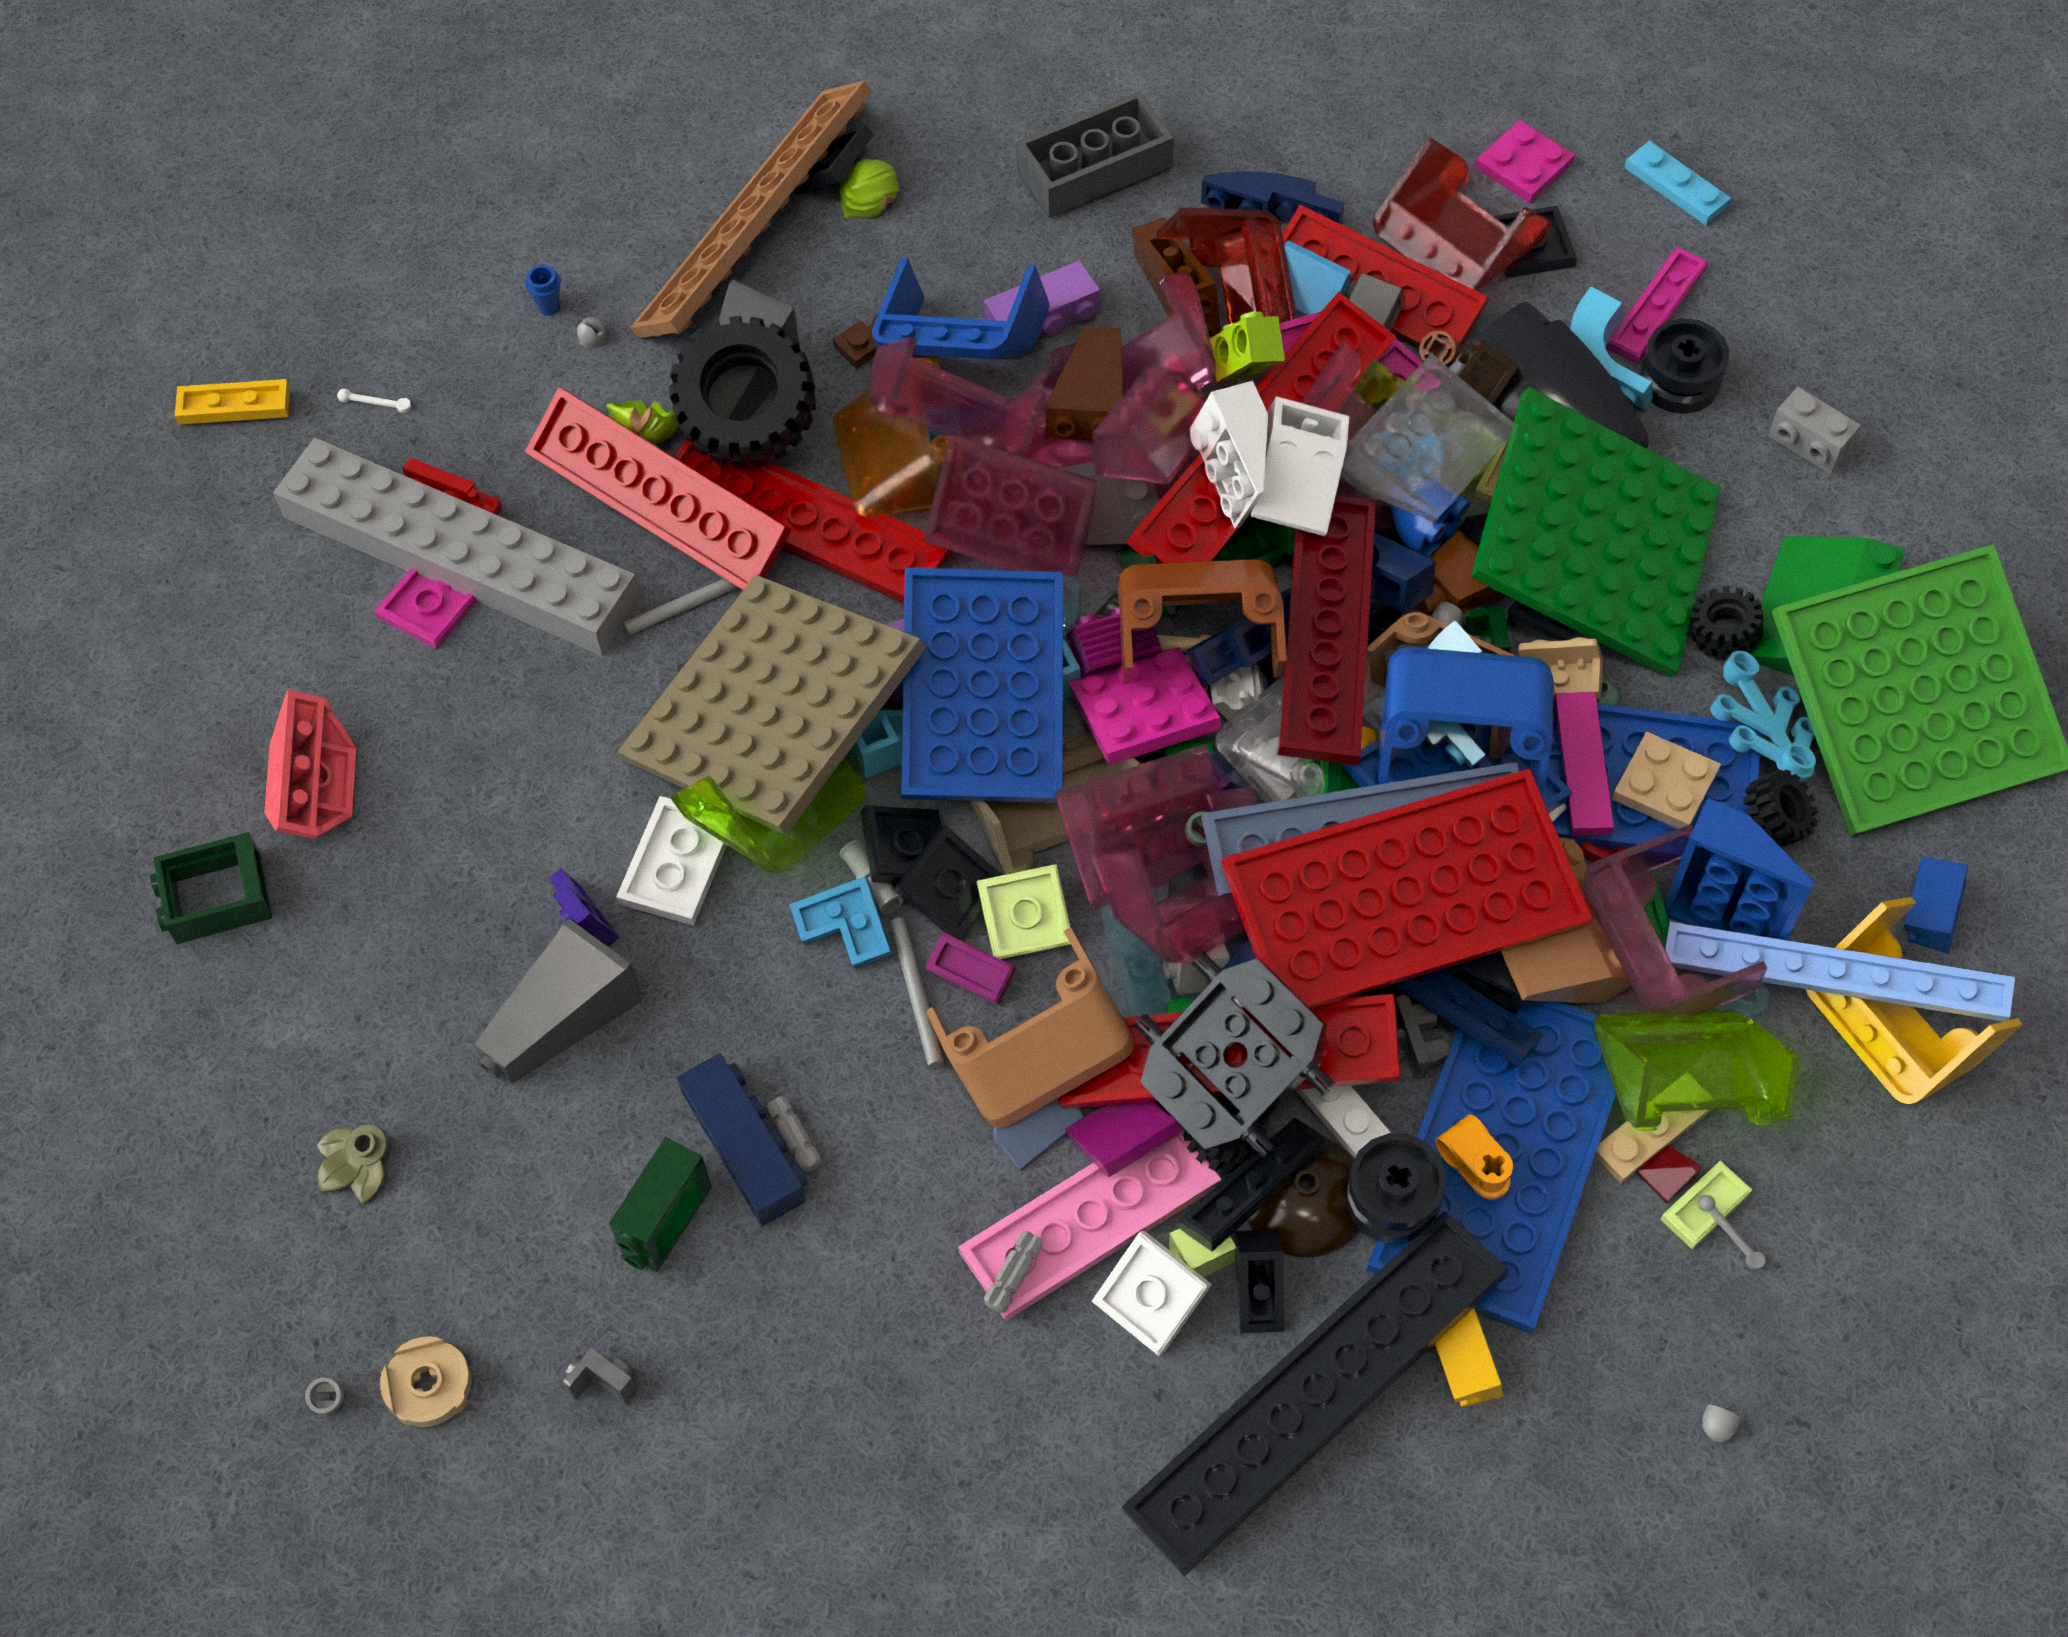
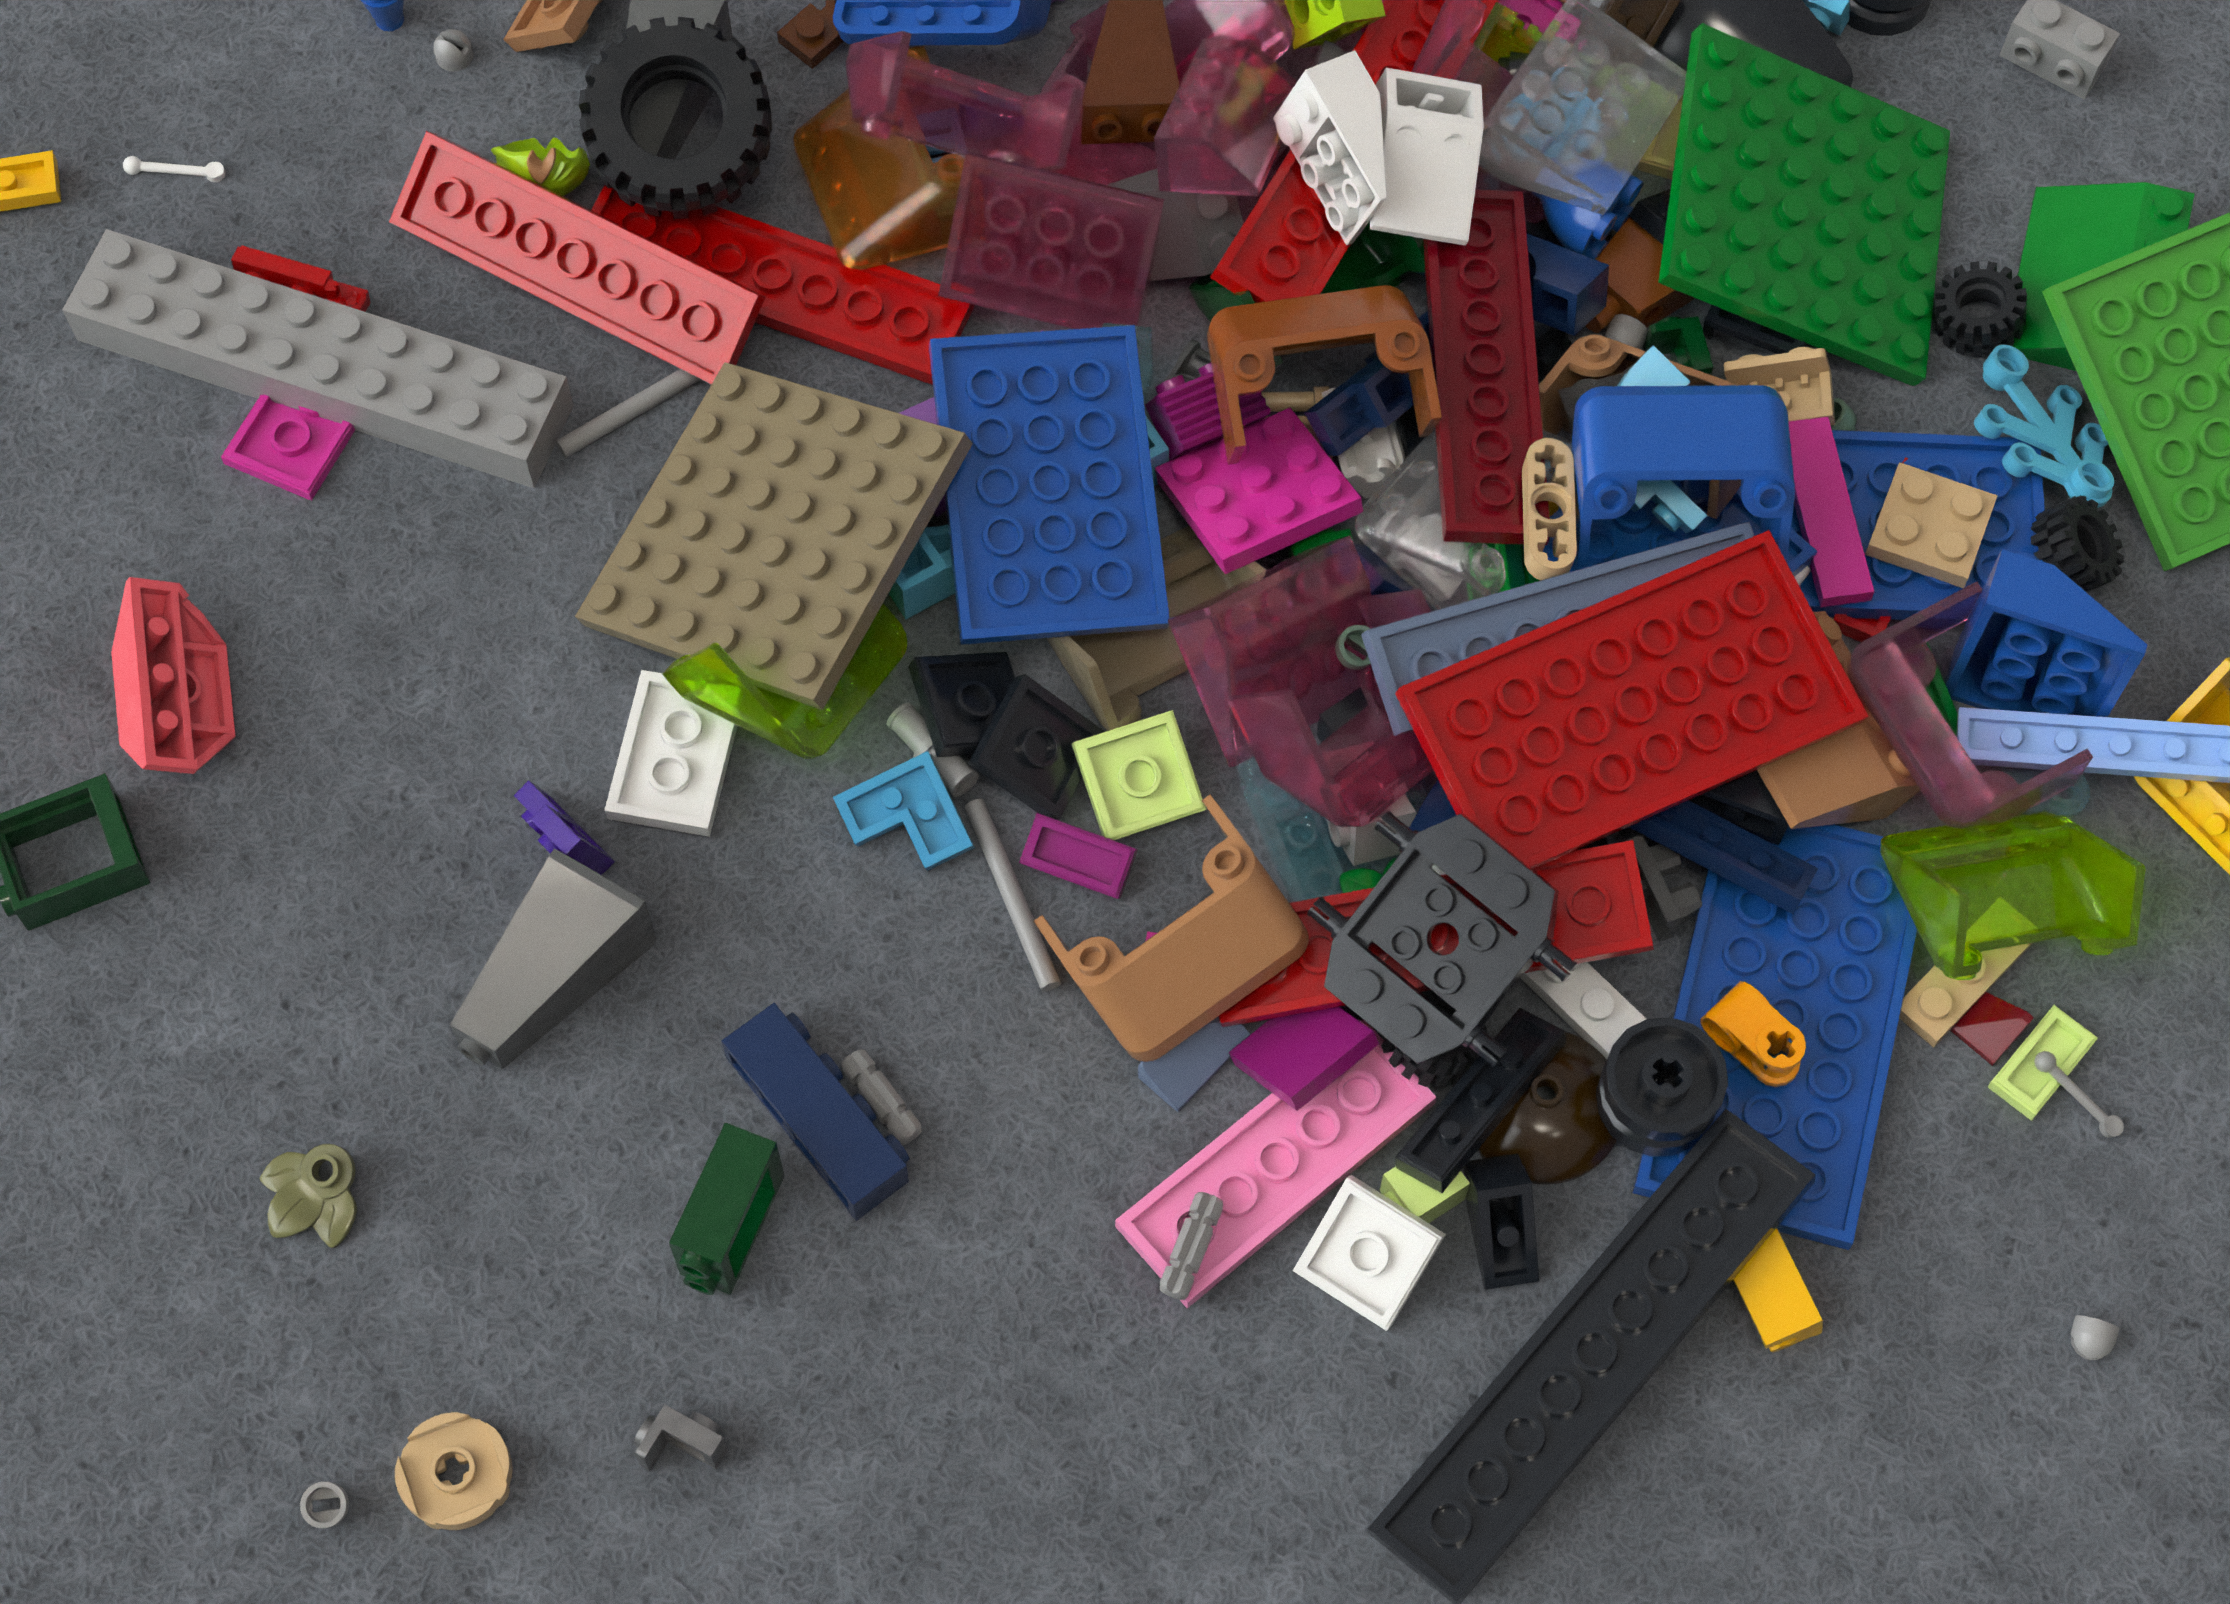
camera: 10 degrees left, 5 degrees up
none -> tan beam [1522,438,1577,581]

